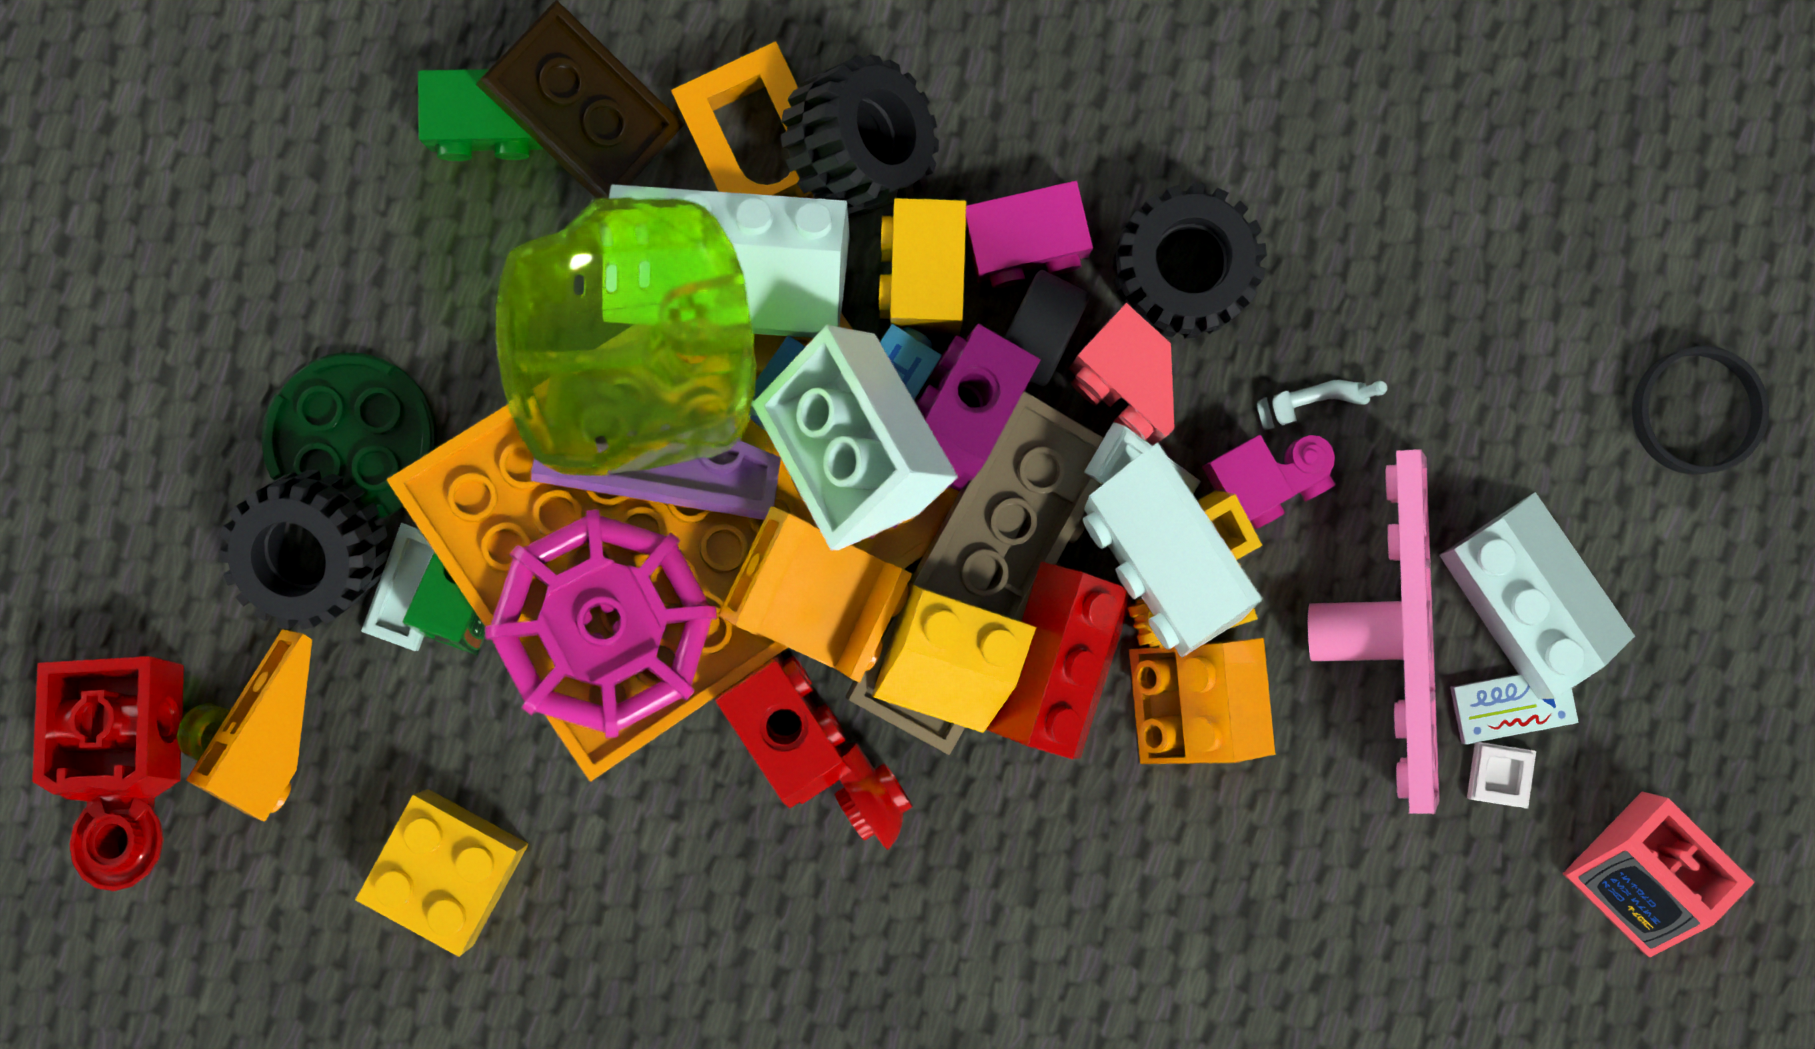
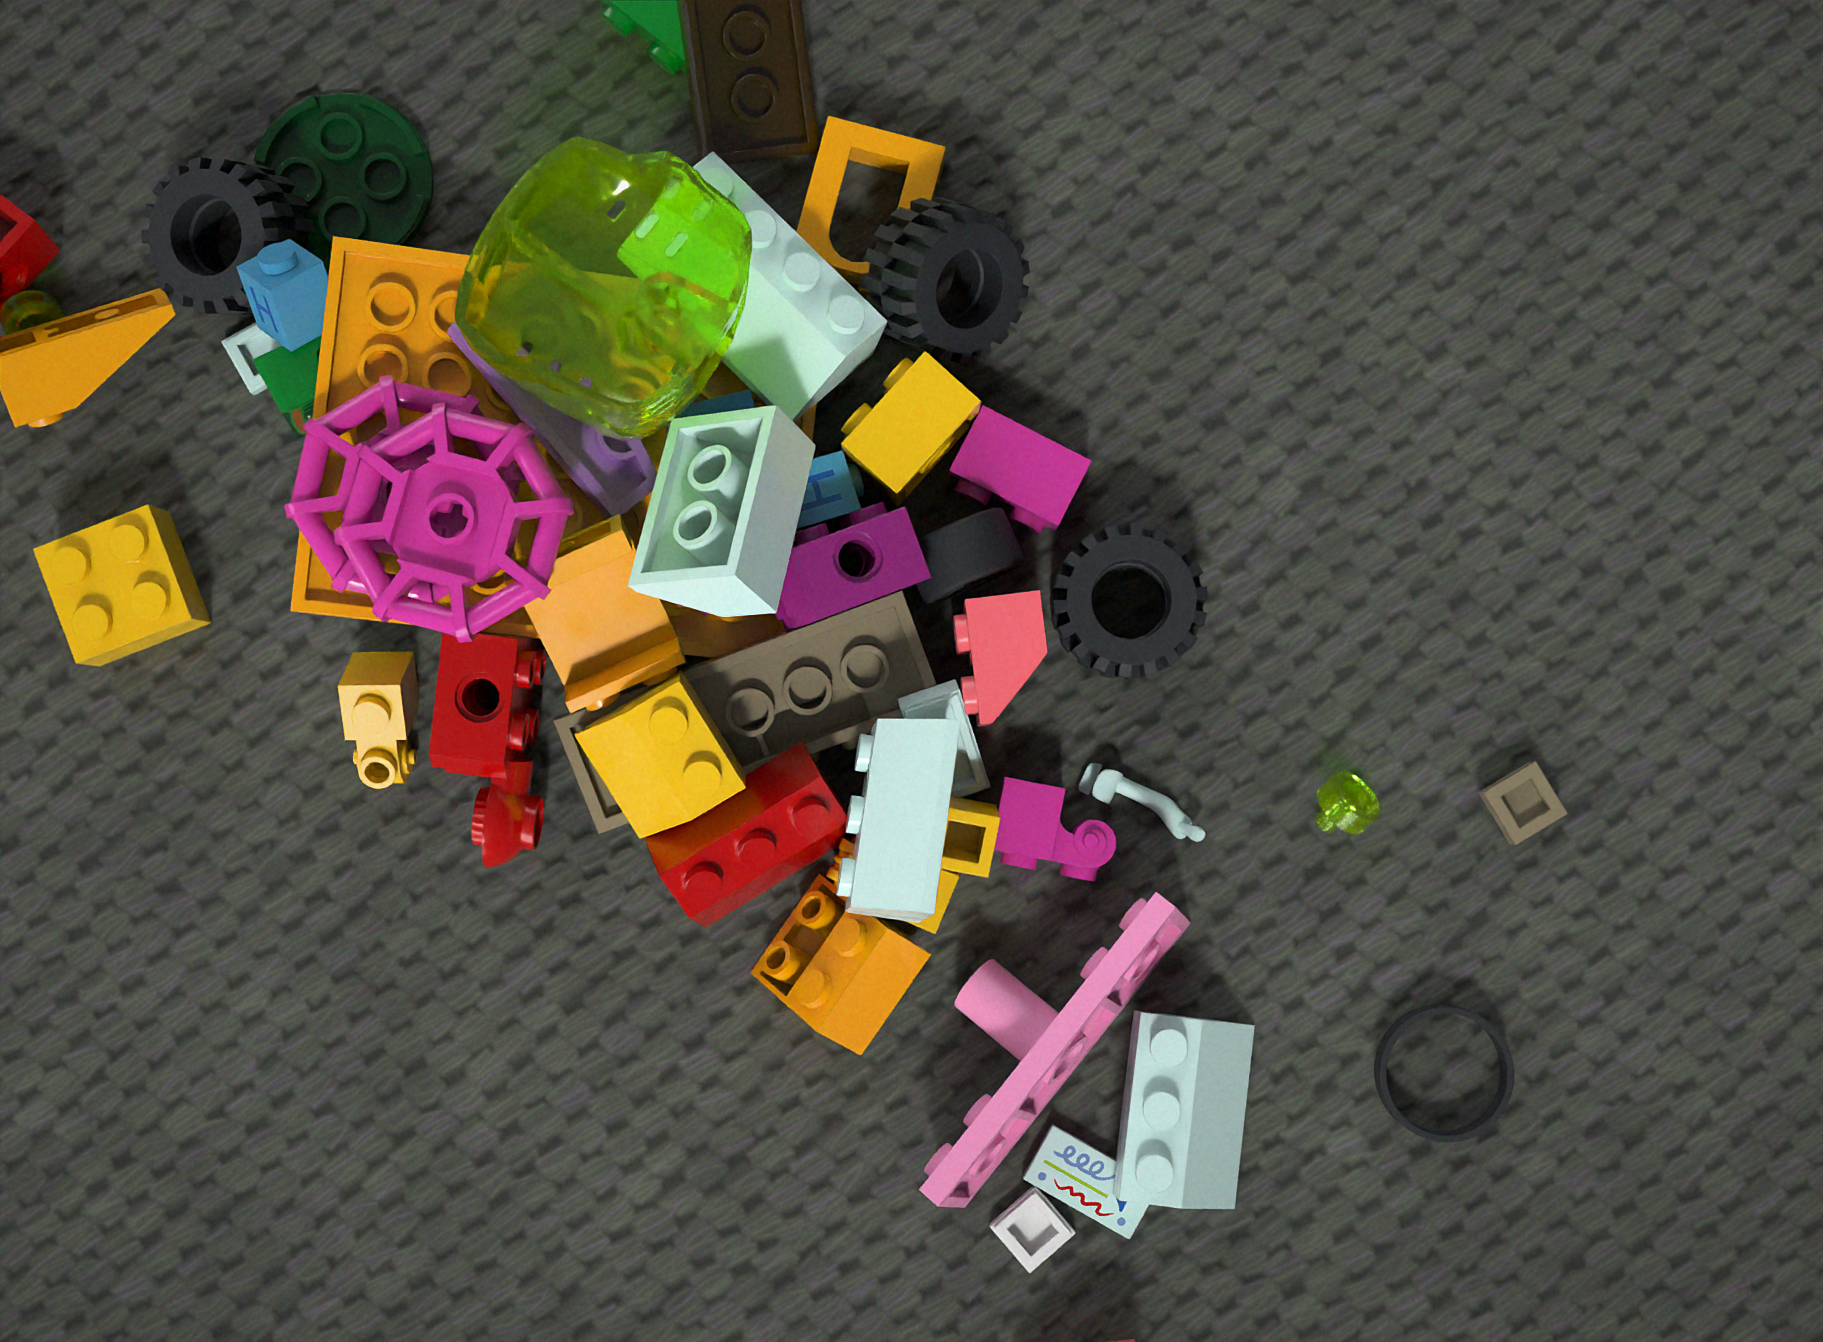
camera: 45 degrees right, 0 degrees up
none -> dark azure brick [236,239,328,352]
none -> dark pink plate [334,402,574,643]
none -> yellow brick [338,651,419,789]
none -> clear neon green tile [1316,771,1380,834]
none -> dark tan plate [1478,761,1568,845]

